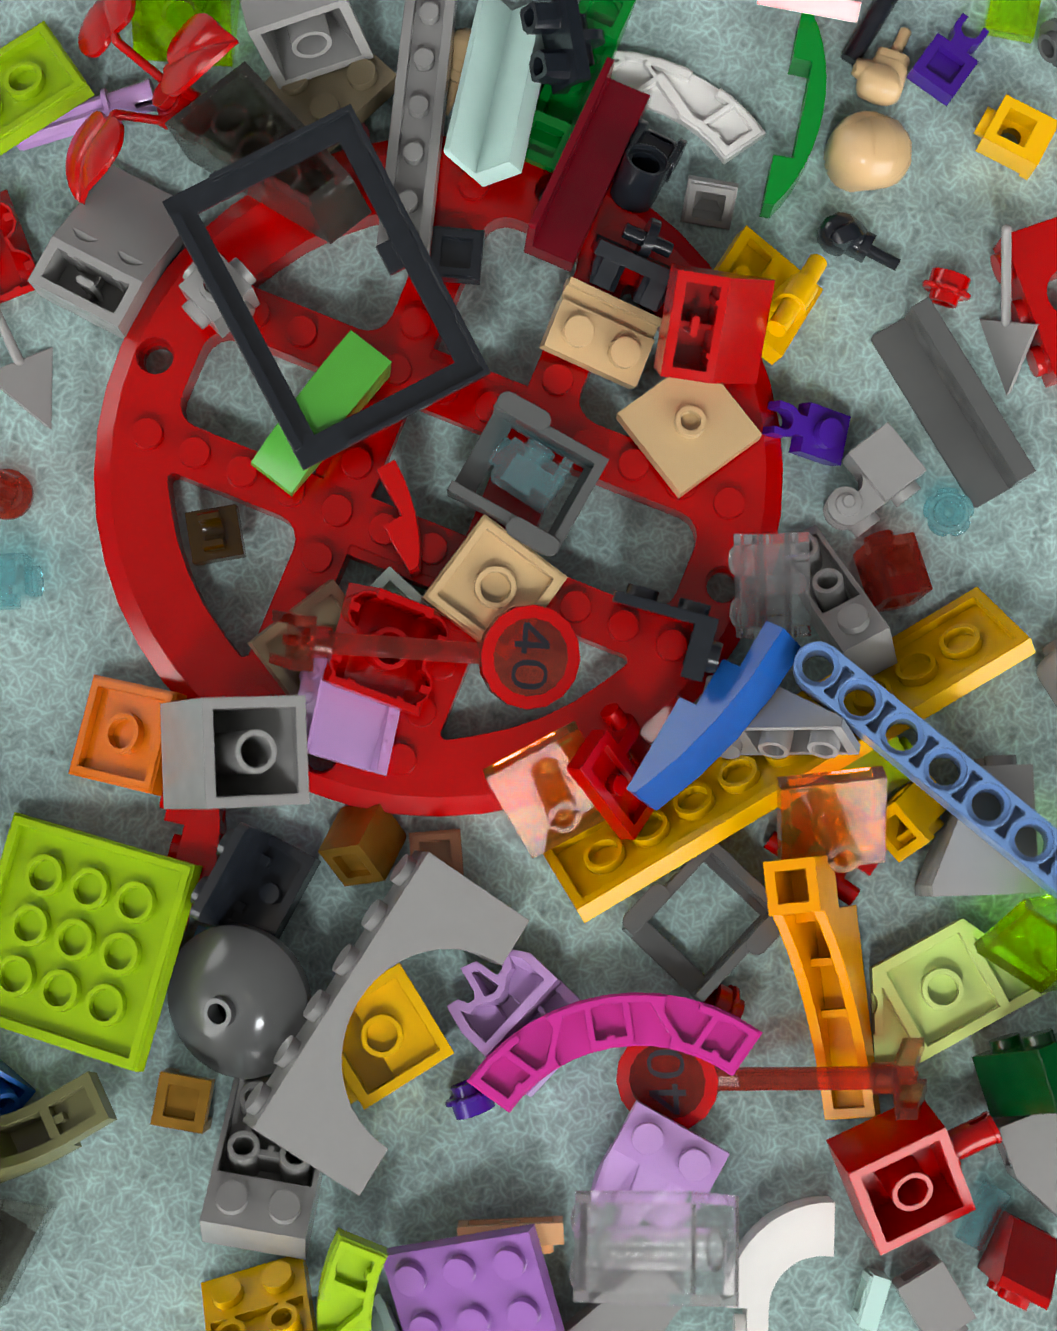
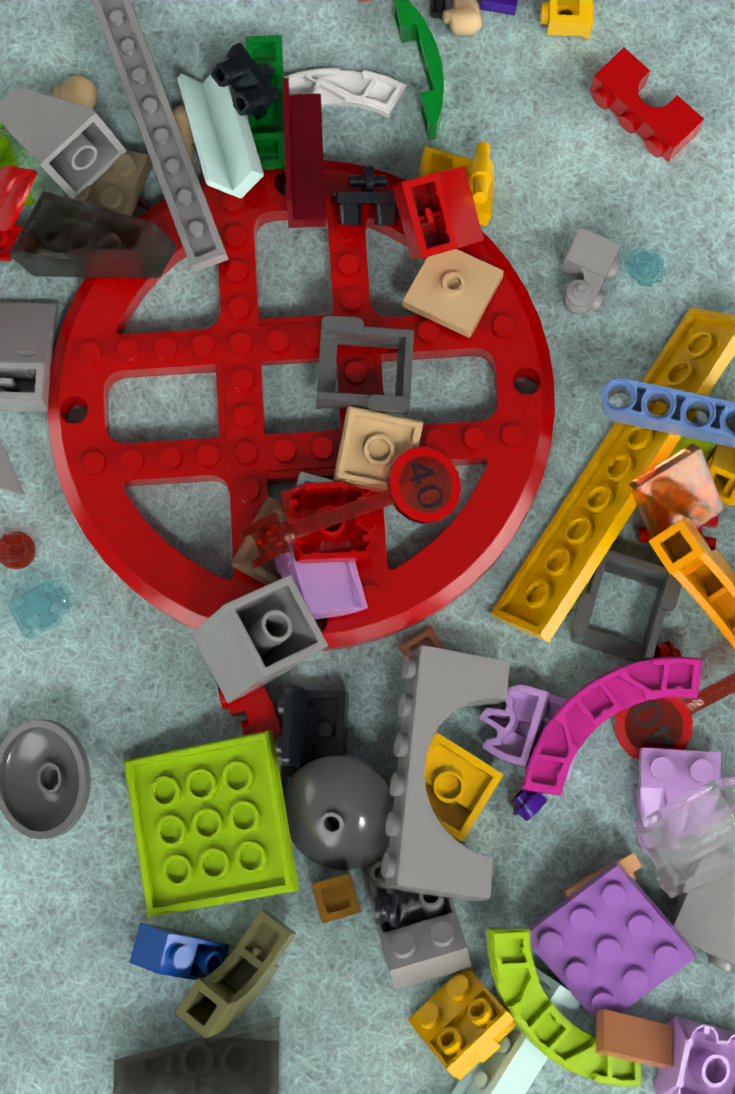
camera: 25 degrees left, 5 degrees down
orange tile [68,674,187,796] -> none
black door [162,103,491,471] -> none
light grey brick [178,253,260,338] -> none
dark brown tile [185,504,247,566] -> none
bright green slope [251,330,392,496] -> none
pearl gold panel [318,803,406,887] -> none
red slope [376,459,422,578] -> none
black tile [430,226,485,285] -> none
clear orange tile [483,721,605,858] -> none
clear light blue brick [488,436,574,515] -> none
tan plate [539,277,662,390] -> none
red plate [565,702,654,840] -> none
black piece [610,119,688,213] -> none
black bracket [612,583,723,682] -> none
blue slope [626,620,802,811] -> none
light grey slope [680,175,739,230] -> none
light grey slope [703,675,861,759] -> none
clear brick [728,531,811,639] -> none
dark purple plate [762,400,851,466] -> none
light grey slope [774,524,898,677] -> none
black piece [817,212,901,271] -> none
tan hair [823,111,912,192] -> none
clear red brick [853,530,933,612] -> none
dark grey panel [871,297,1036,508] -> none
red plate [922,267,971,309] -> none
light grey piece [979,224,1039,396] -> none
none -> black bush [375,888,403,927]

